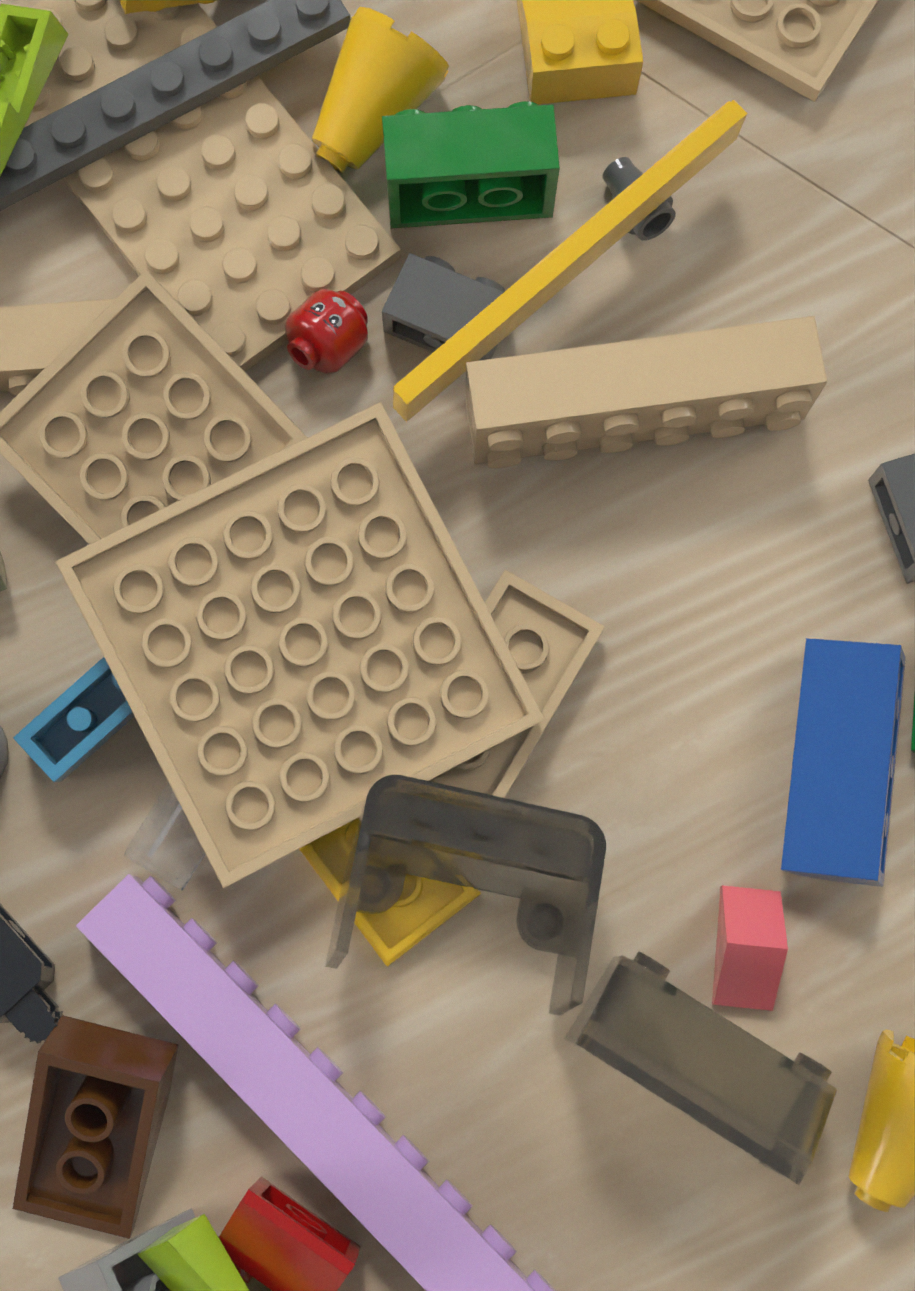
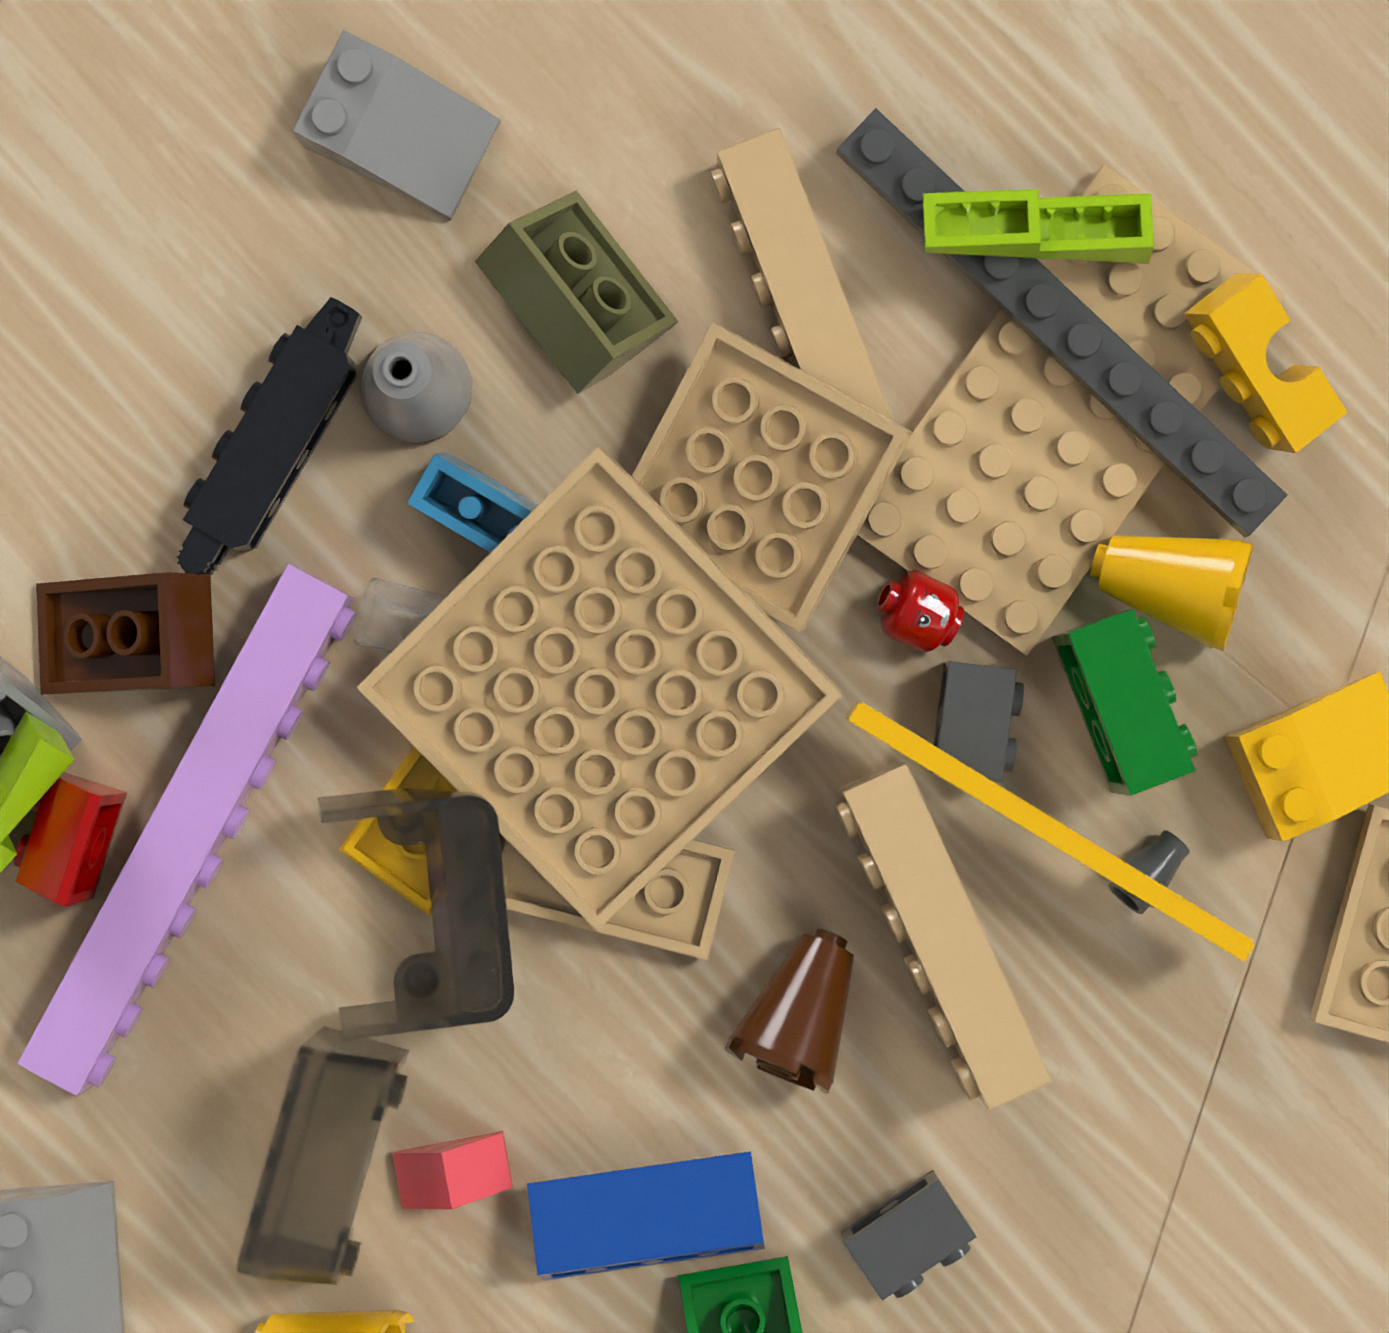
camera: 75 degrees right, 10 degrees up
none -> reddish brown cone [725,929,854,1094]

